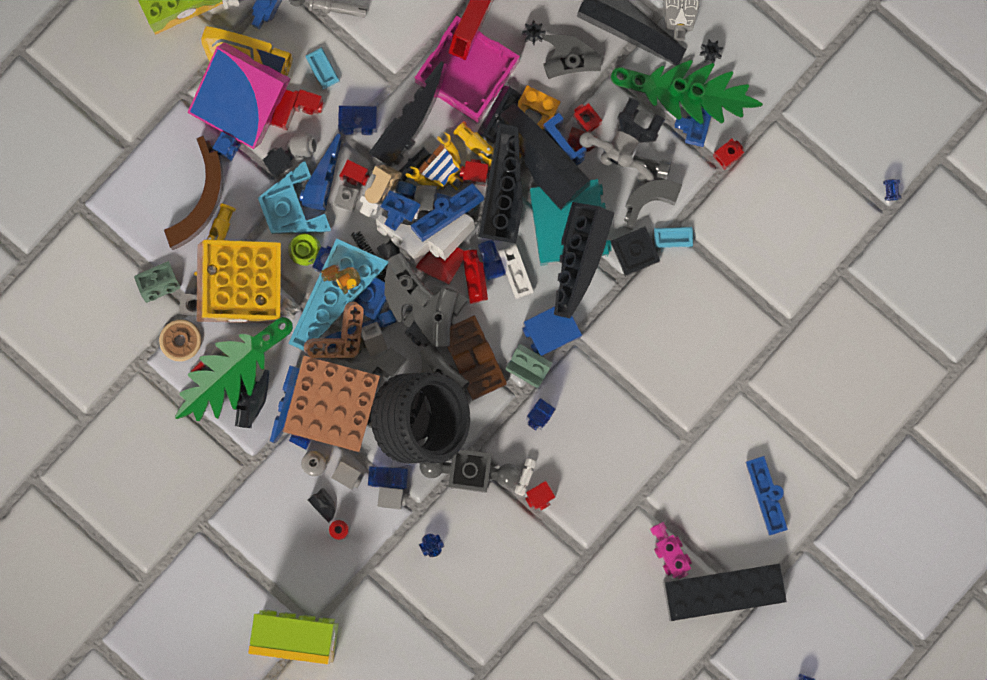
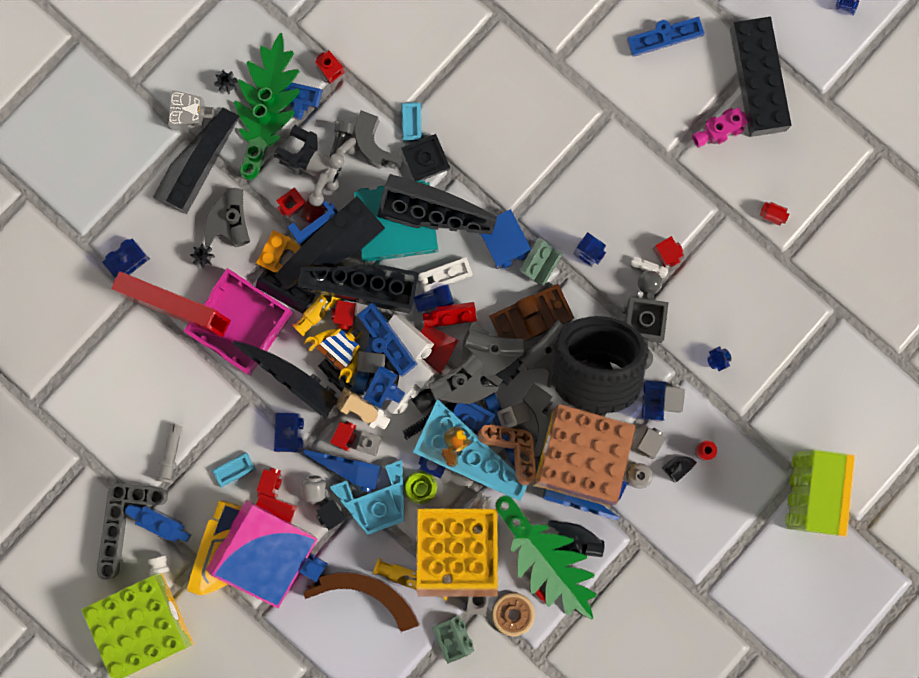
camera: 85 degrees left, 0 degrees up
none -> red brick [759,201,790,226]

